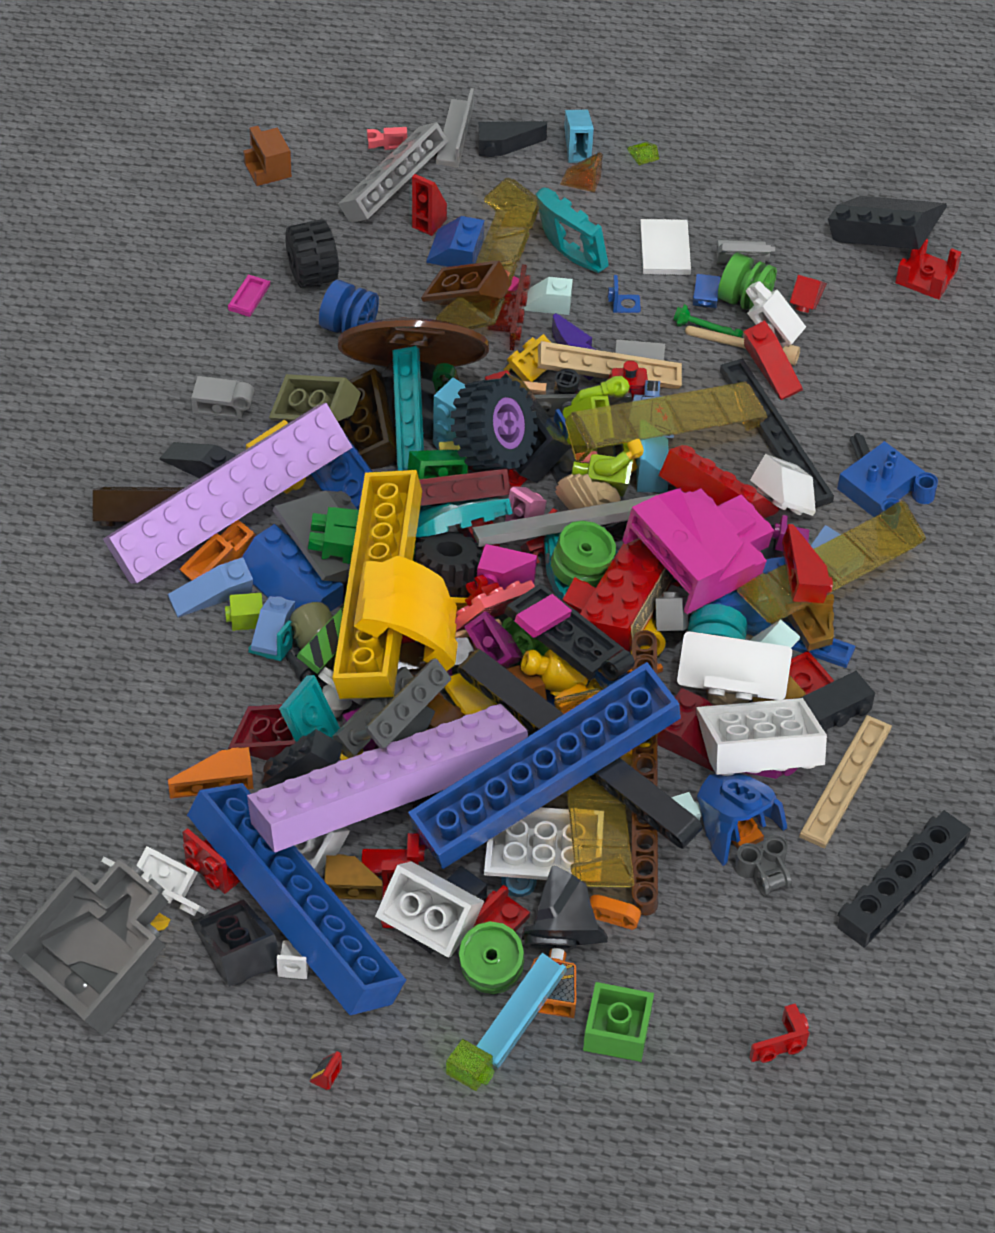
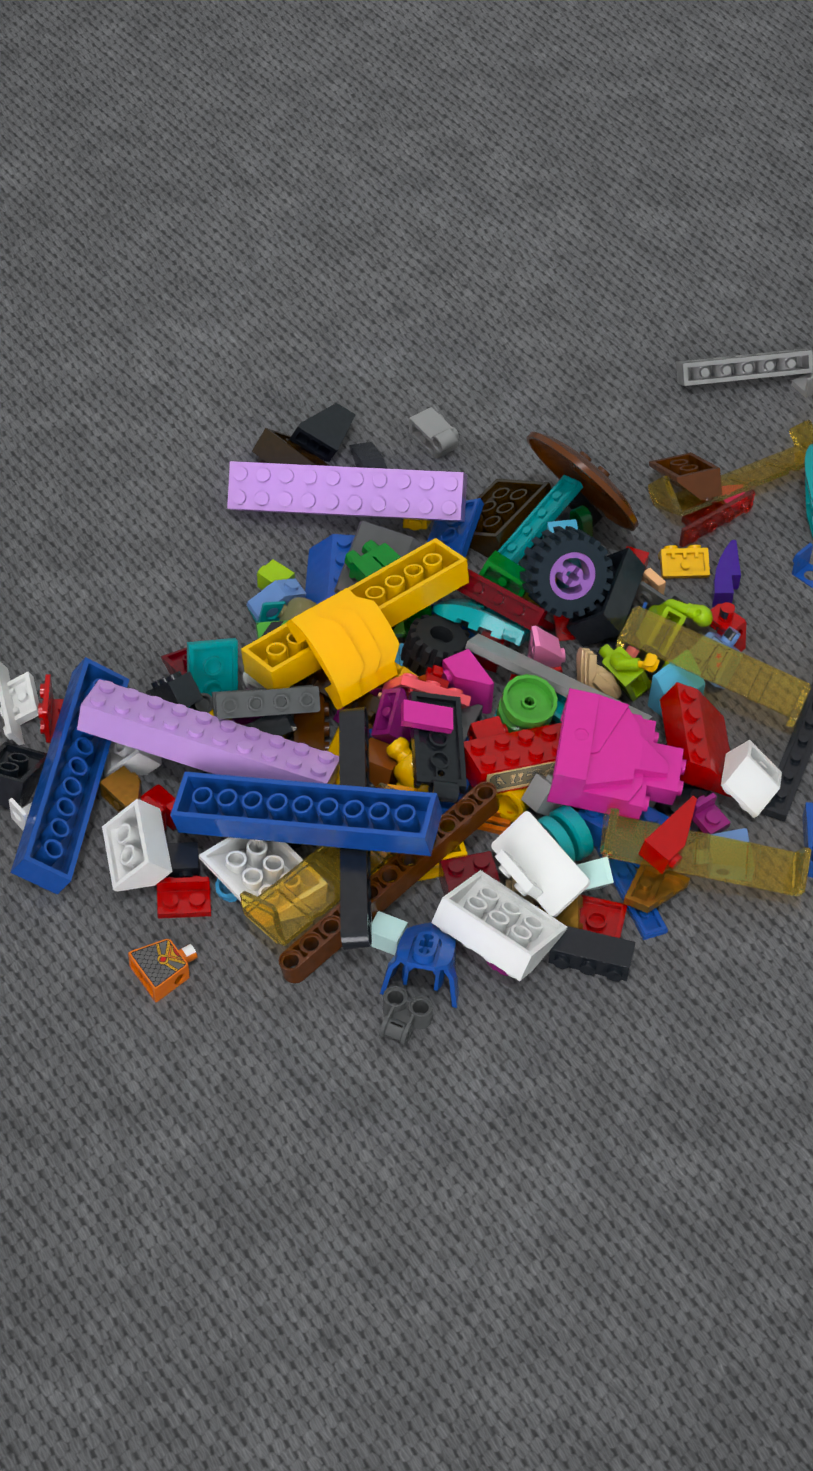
camera: 45 degrees right, 0 degrees up
medium blue slope [168,557,253,617] -> none
orange slope [168,747,254,799] -> none
orange slope [179,520,256,581] -> none
dark pink tile [228,274,270,317] -> none
dark orange plate [243,126,292,186] -> none
olive slope [269,374,361,422] -> none
black wheel [285,219,339,288] -> none
blue wheel [319,280,379,333] -> none
coral plate [367,127,407,150] -> none
red slope [412,174,447,236] -> none
blue slope [426,216,484,267] -> none
clear neon green brick [446,1039,494,1091] -> none
bright green wheel [459,921,524,994] -> none
medium azure panel [474,953,567,1068] -> none
light aqua slope [521,277,573,315] -> none
black piece [522,866,608,949] -> none
tan plate [538,341,682,389] -> none
black wheel [554,369,579,394] -> none
bright green brick [583,982,654,1062] -> none
orange beam [589,895,641,930] -> none
light grey tile [615,340,665,361] -> none
orange tile [732,818,764,849] -> none
red bracket [749,1003,809,1063] -> none
tan tile [799,715,892,849] -> none
black brick [837,810,971,948] -> none
none -> black slope [289,403,356,462]

